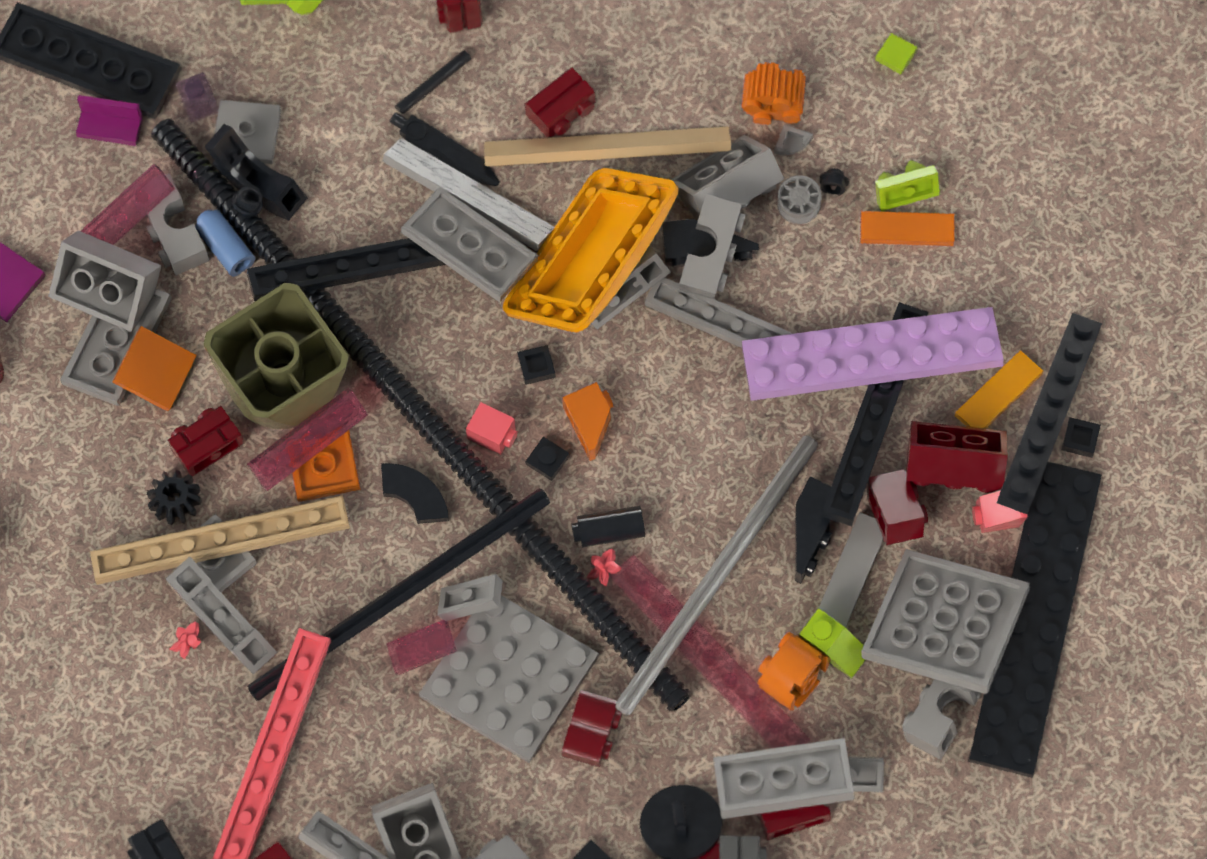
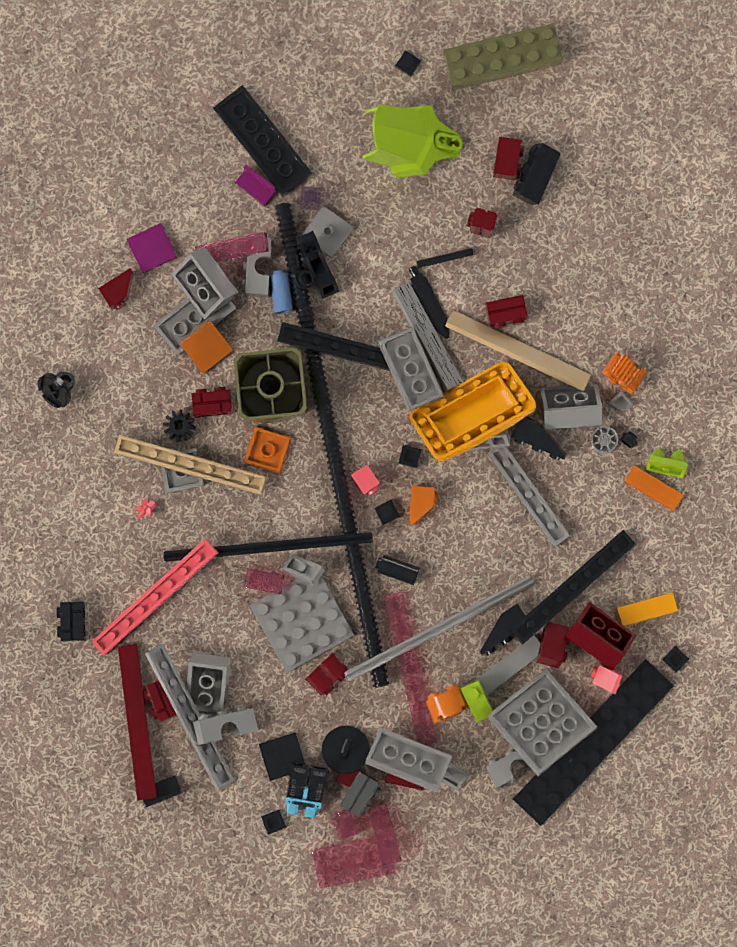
camera: 30 degrees right, 15 degrees up
light grey slope [165,557,277,674] -> none
clear pink plate [247,388,368,491] -> none
black tile [381,463,449,524] -> none
coral plant [587,549,622,586] -> none
light grey arch [678,194,745,299] -> none
lavender plate [742,307,1004,401] -> none
lime tile [875,33,917,74] -> none
black plate [996,313,1102,514] -> none

